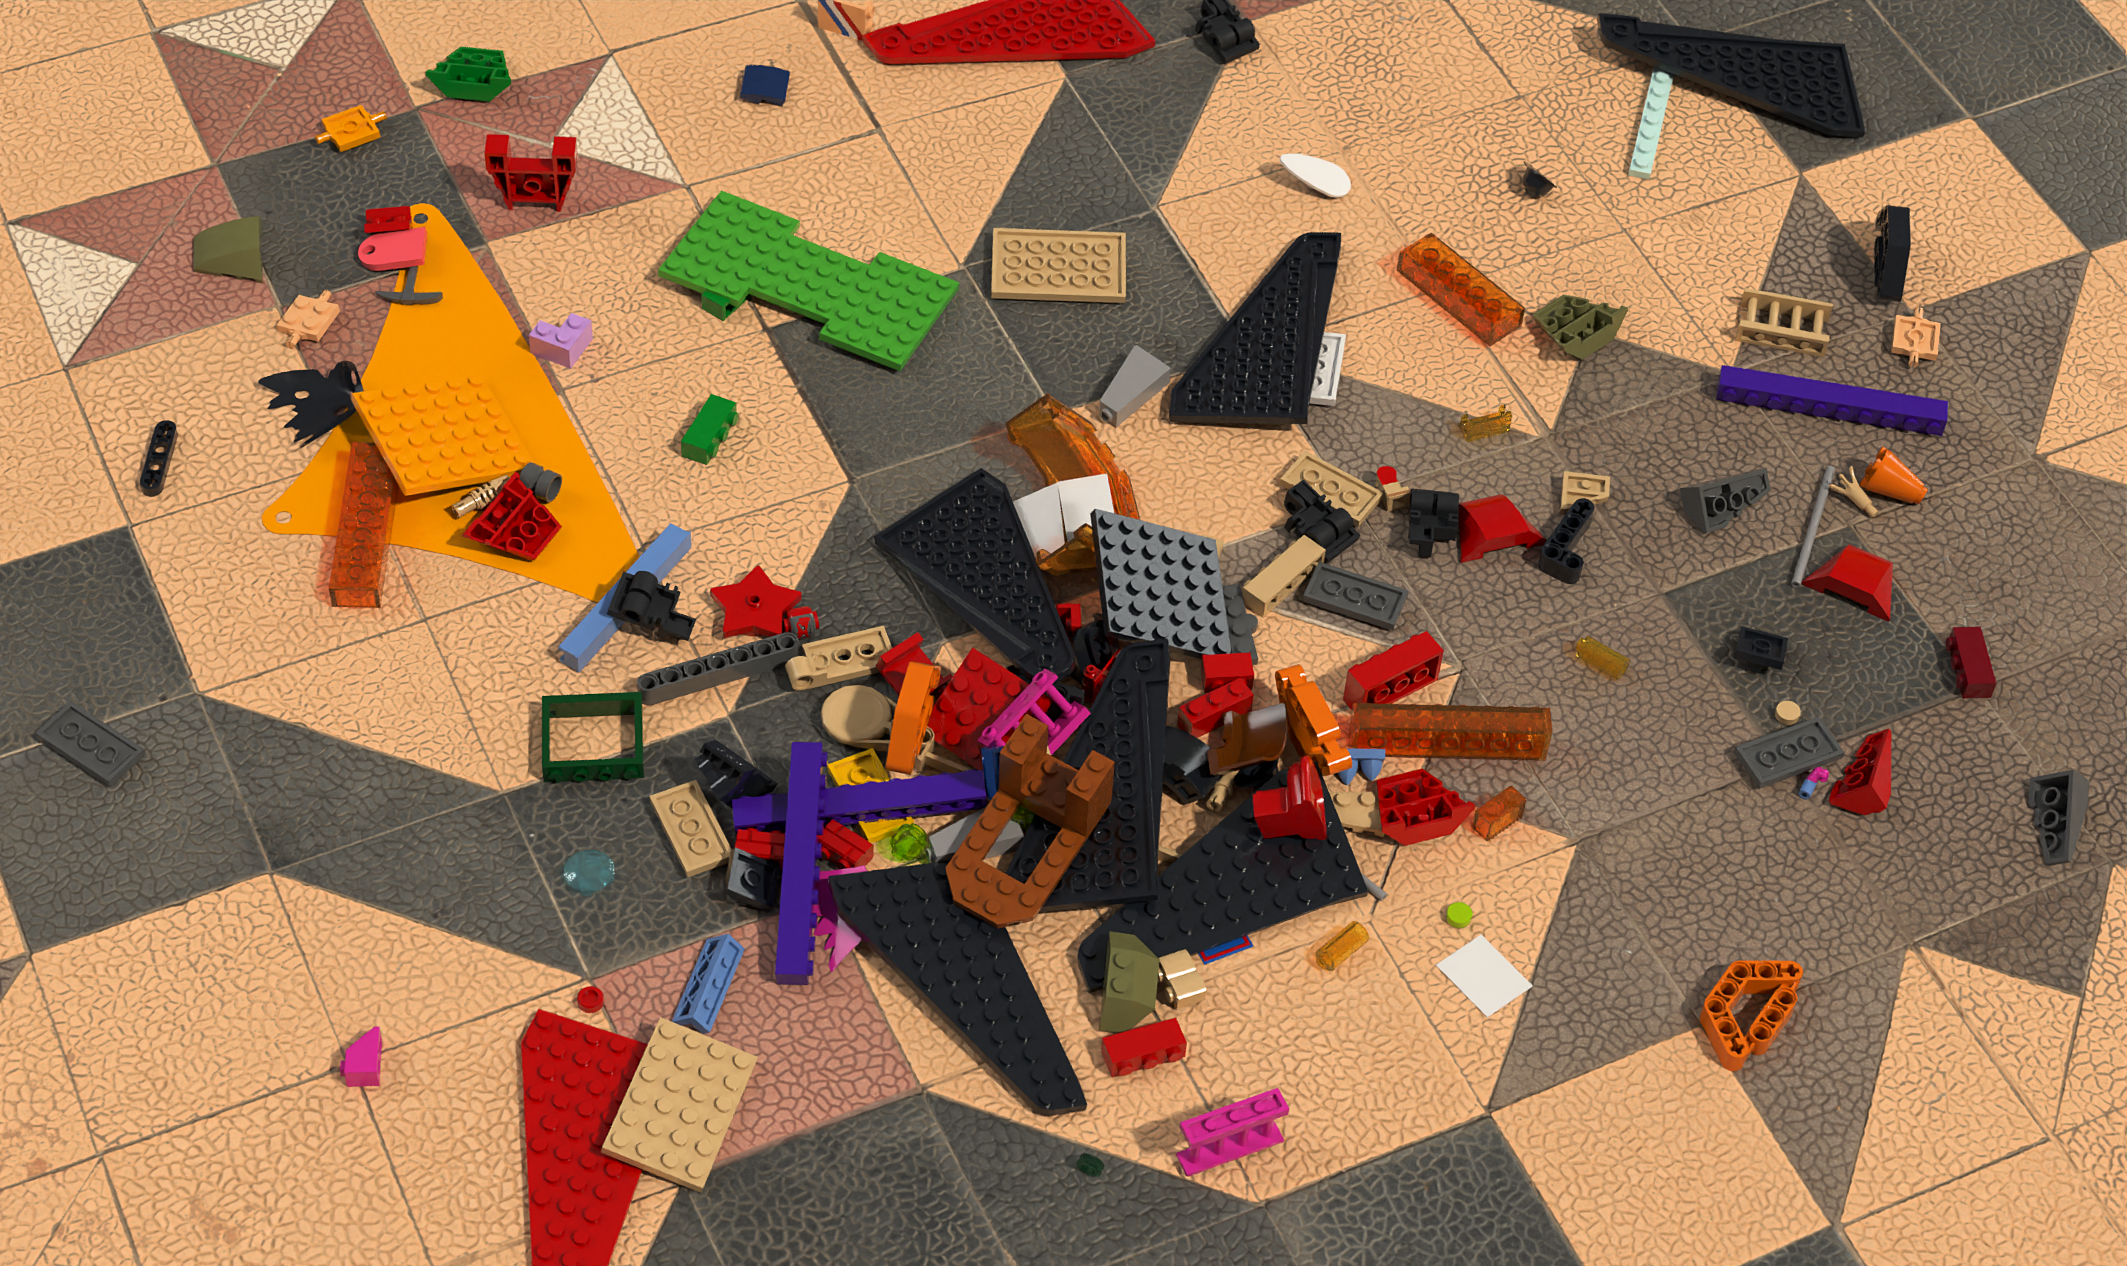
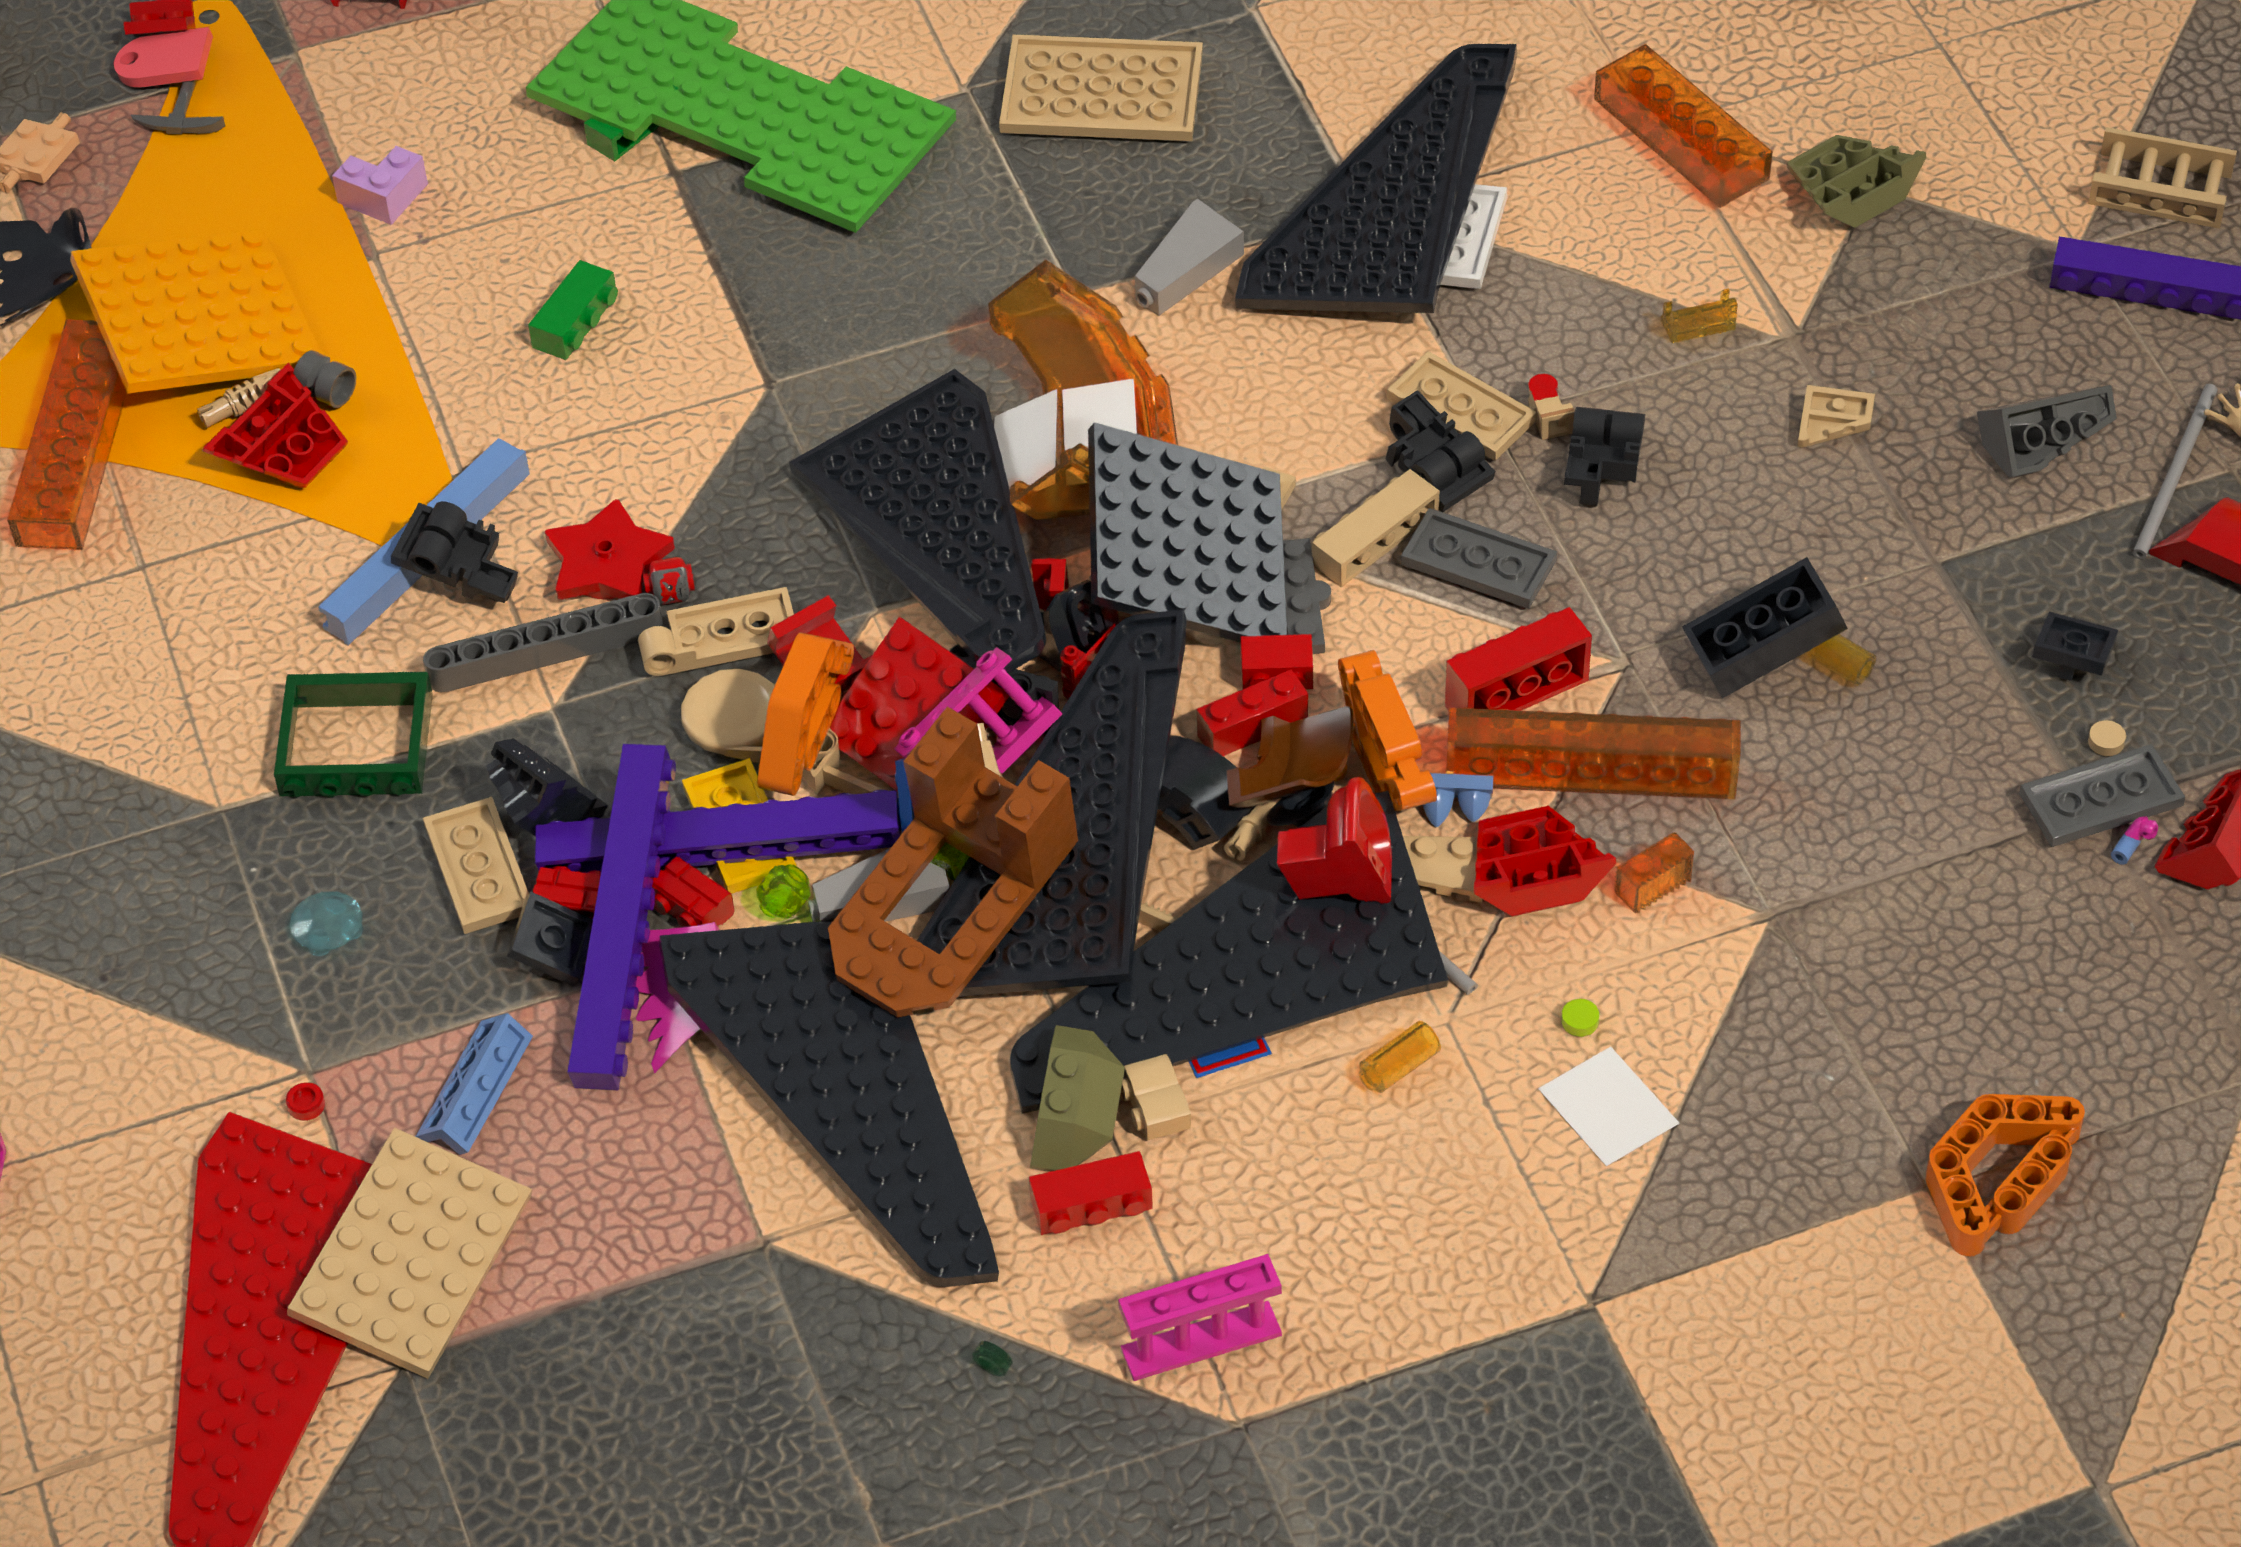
camera: 10 degrees right, 0 degrees up
red wedge [1458,494,1547,563] -> none
black beam [1538,498,1595,584] -> none
none -> black brick [1682,557,1848,699]

